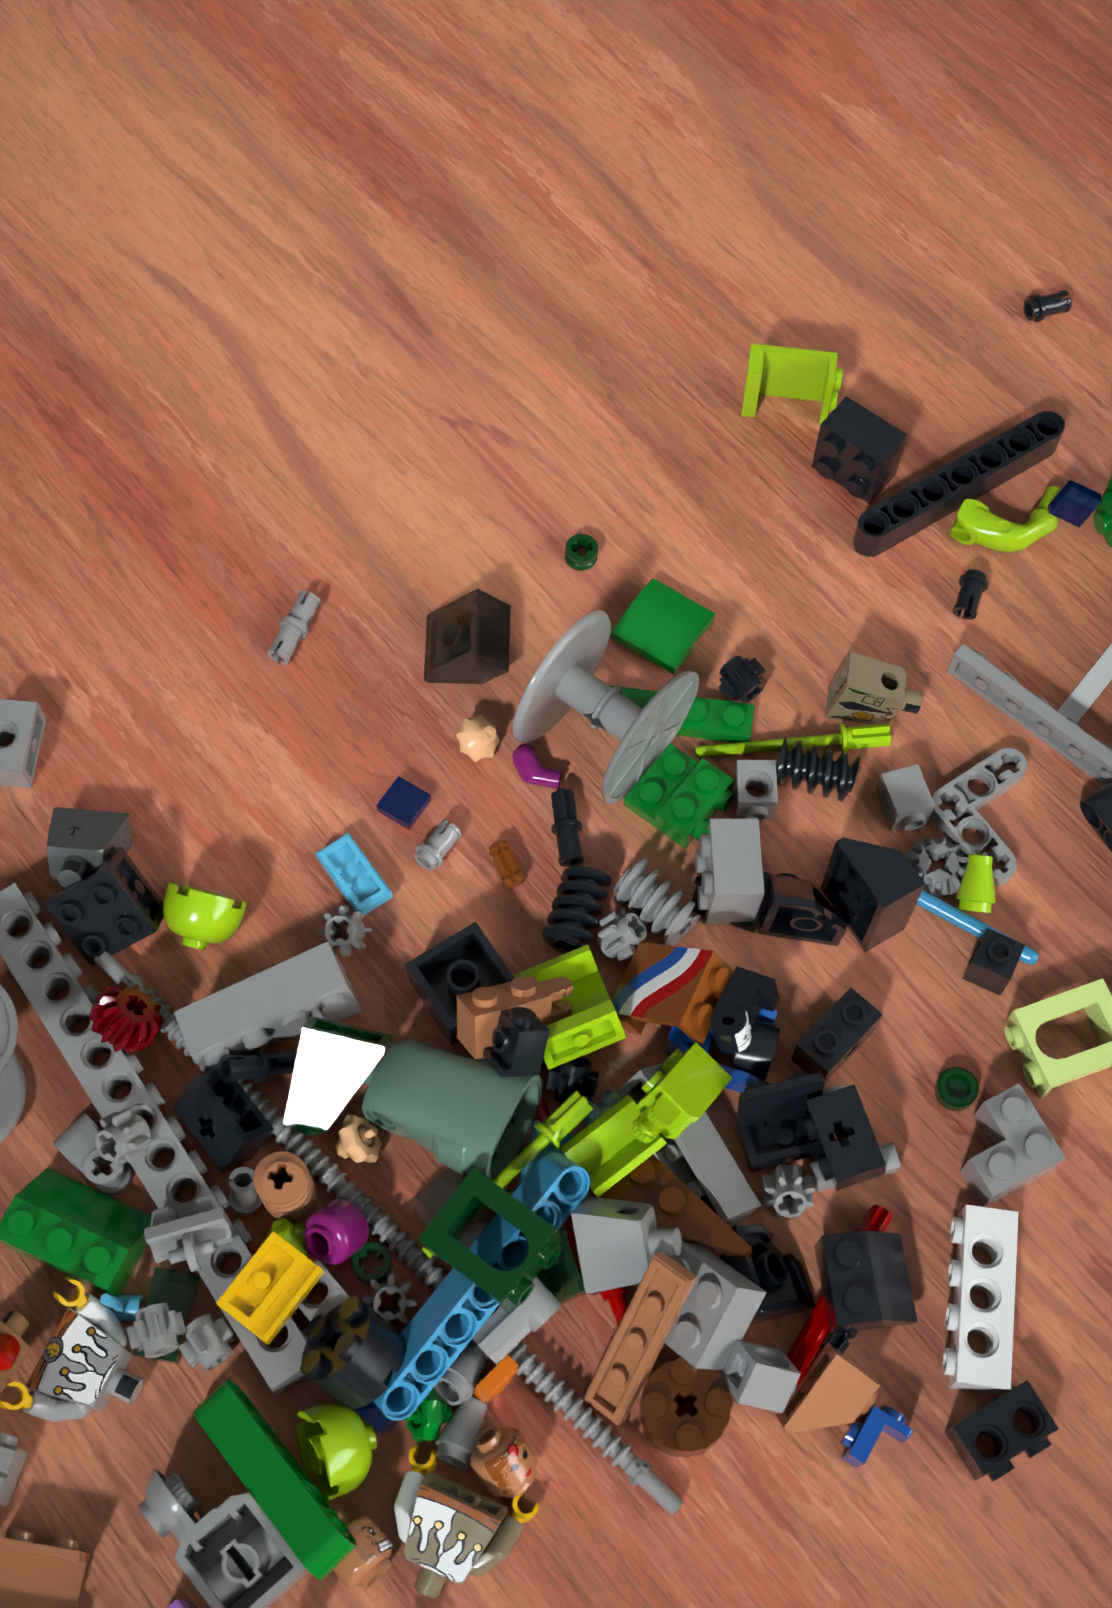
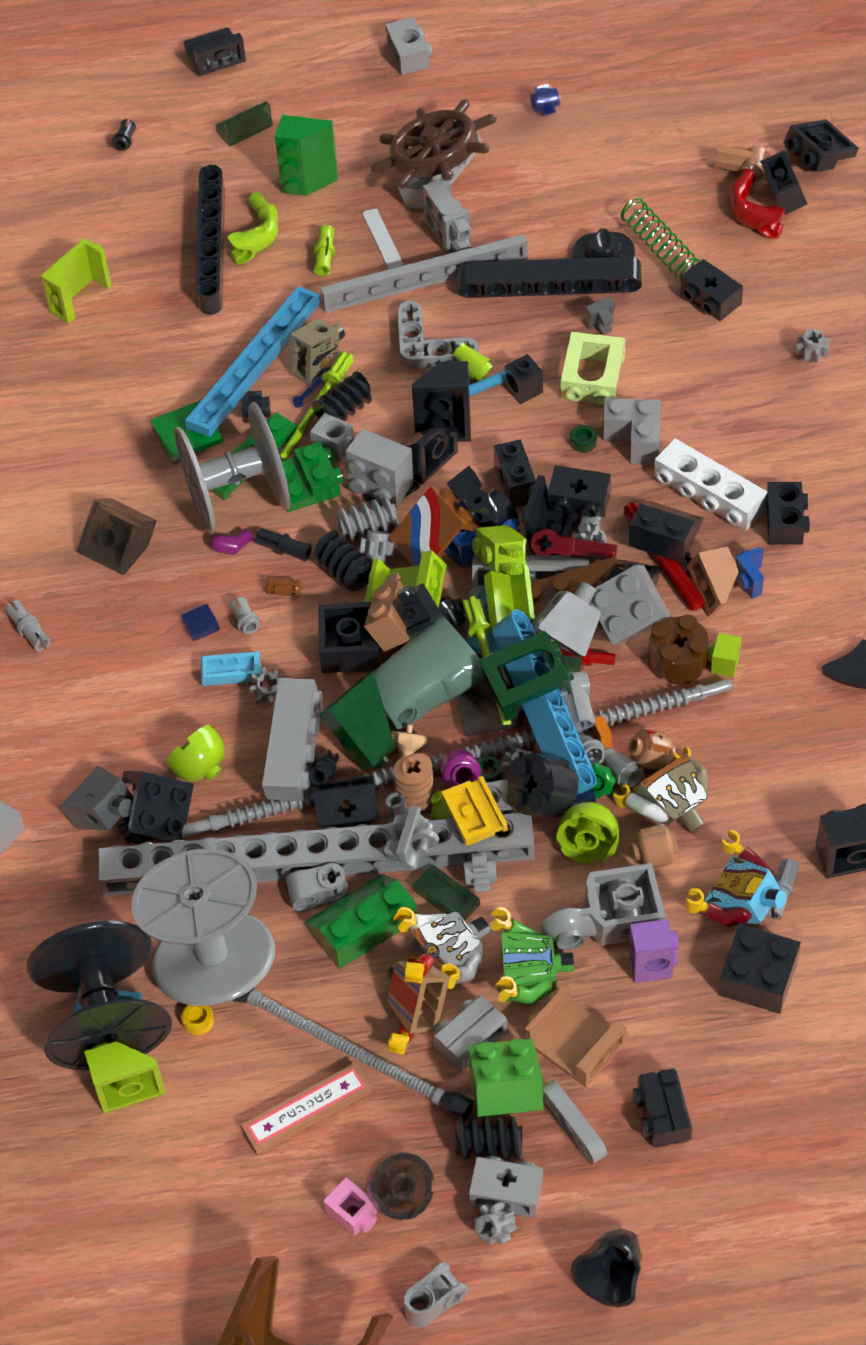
camera: 55 degrees left, 10 degrees down
dark red gear [88,981,164,1055] -> none
light grey gear [96,1109,151,1166] -> none
medium azure hand [100,1293,144,1321] -> none
light grey gear [126,1303,187,1358] -> none
green beam [193,1378,357,1580] -> none
light nougat piece [455,714,501,762] -> none
dark green bush [565,534,599,571] -> none
nougat tile [583,1251,697,1426] -> none
light grey brick [720,1340,801,1414] -> none
black brick [812,396,907,504] -> none
light grey brick [875,764,935,831] -> none
black pin [953,569,989,620] -> none
clear blue tile [1048,480,1102,528] -> none
none -> dark azure plate [185,286,321,437]
none -> clear blue hinge [292,366,331,408]
none -> lime pin [314,225,335,276]
none -> bright green torso [490,907,574,1005]
none -> dark red connector [531,529,617,560]
none -> lime plate [707,633,742,678]

